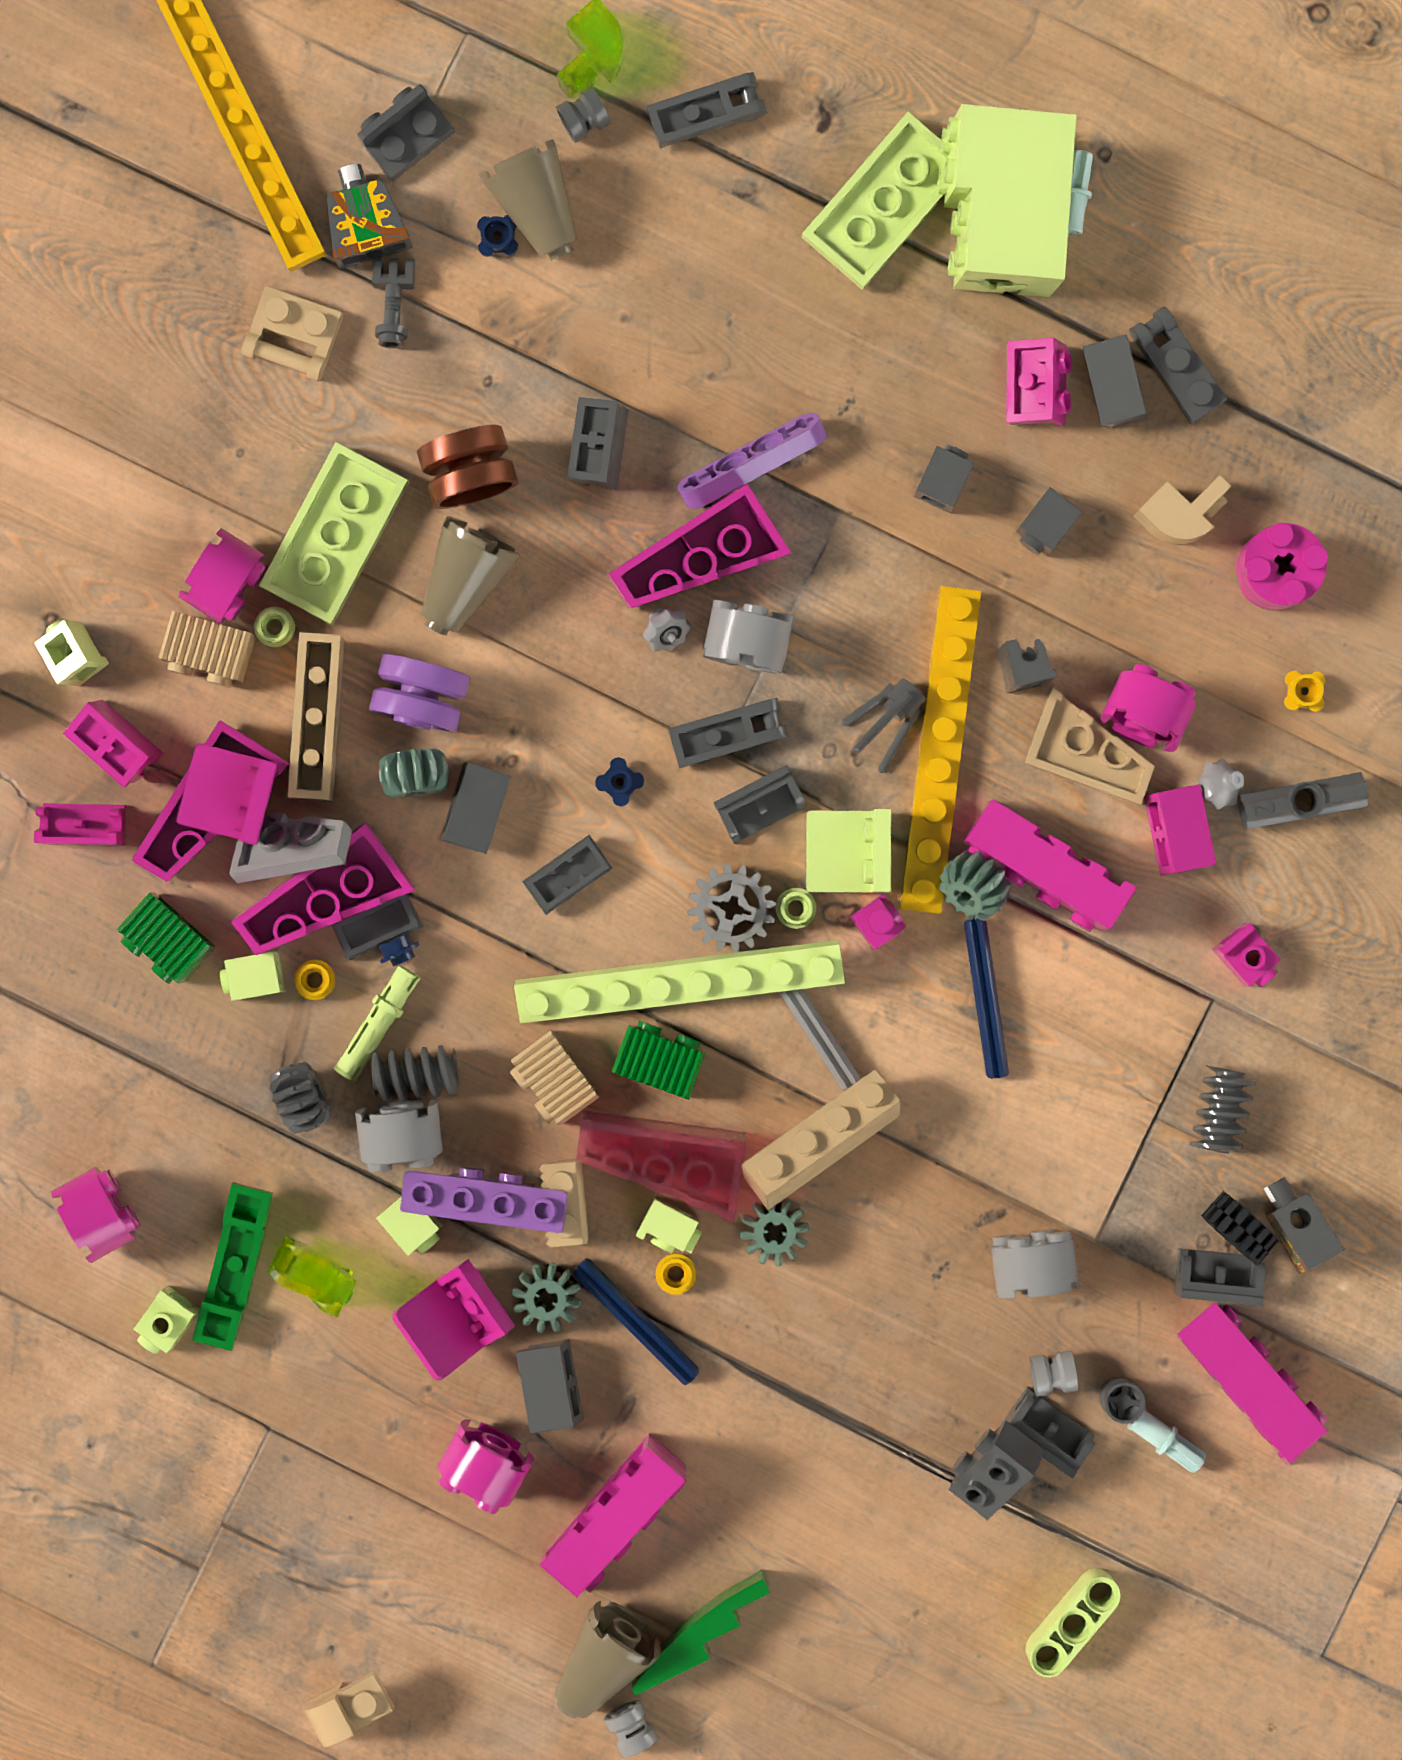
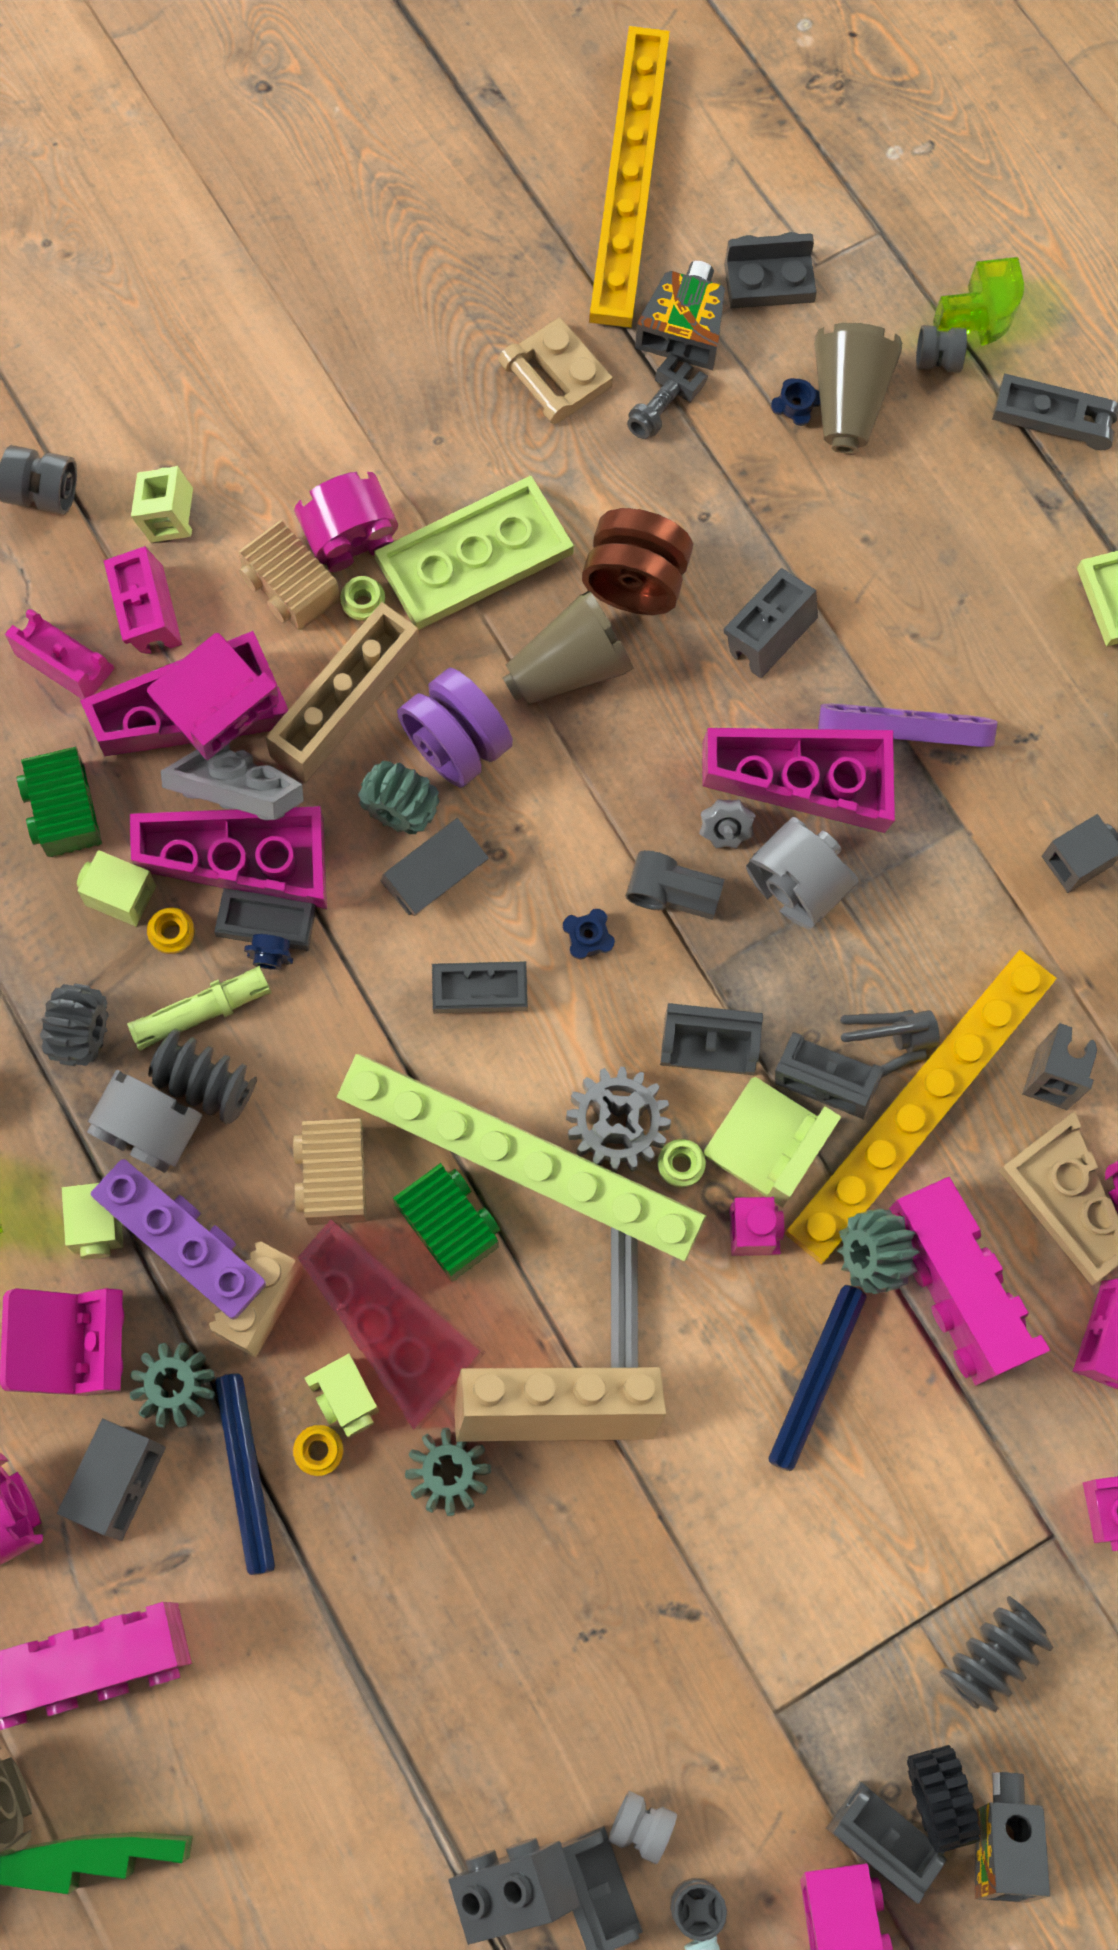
camera: 30 degrees right, 15 degrees down
dark grey plate [668,698,789,769] -> none
light grey brick [991,1229,1079,1298] -> none
none -> dark grey piece [625,850,725,920]
none -> dark grey hinge [775,1032,884,1120]

